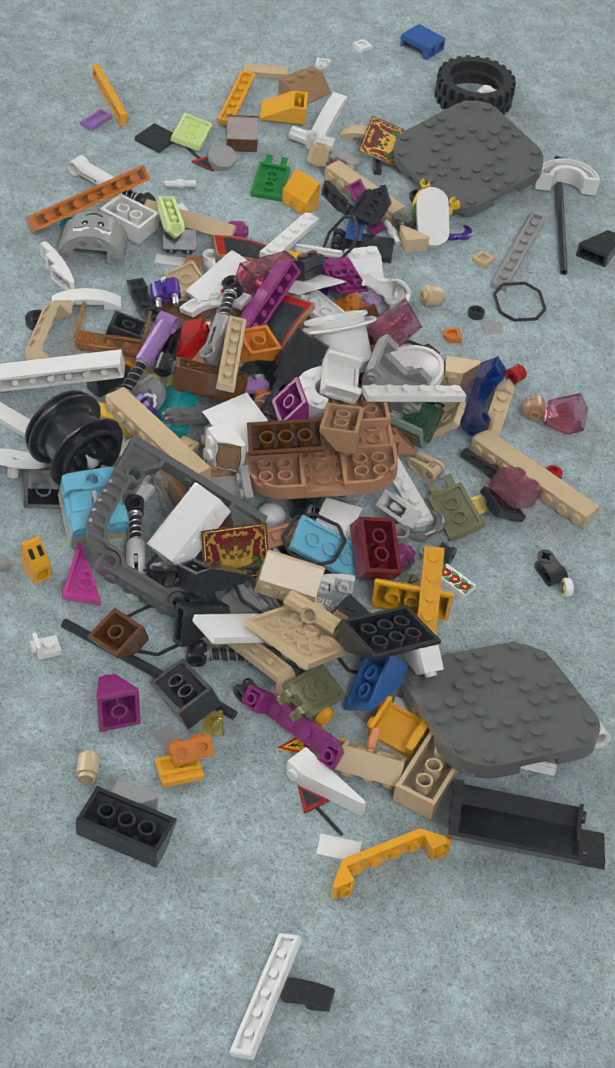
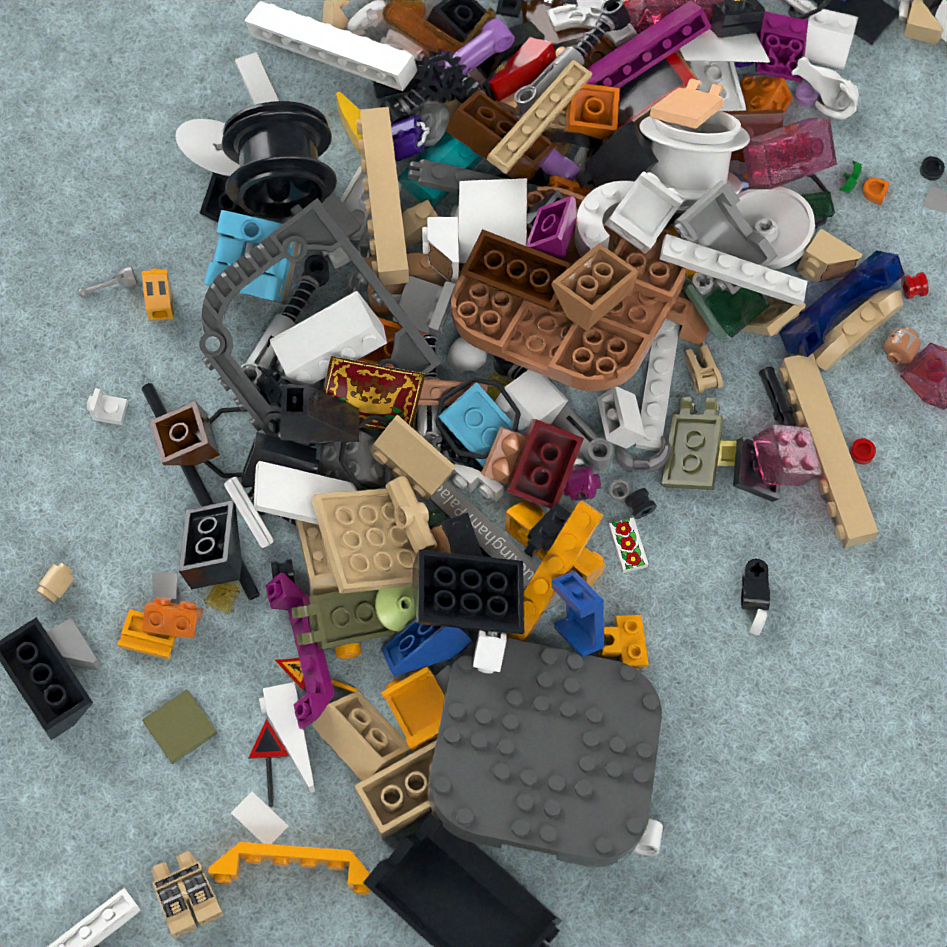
camera: 35 degrees right, 20 degrees up
dark pink wing [62,543,101,606] -> none
magenta slope [96,674,141,732] -> none
orange tile [366,728,380,750] -> none
tan head [419,285,445,307] -> none
none -> olive tile [142,690,218,765]
none -> tan hips [152,851,224,939]
none -> white axle [224,477,274,548]
none -> white tile [347,0,388,36]
none -> yellowish green dish [375,586,416,632]
none -> black gear [416,50,468,103]
none -> nougat tile [481,426,526,484]
none -> black hinge [523,503,572,557]
none -> blue panel [552,570,604,657]
none -> light orange plate [598,615,649,669]
none -> light nougat tile [650,79,724,129]
none -> green piece [839,161,862,194]

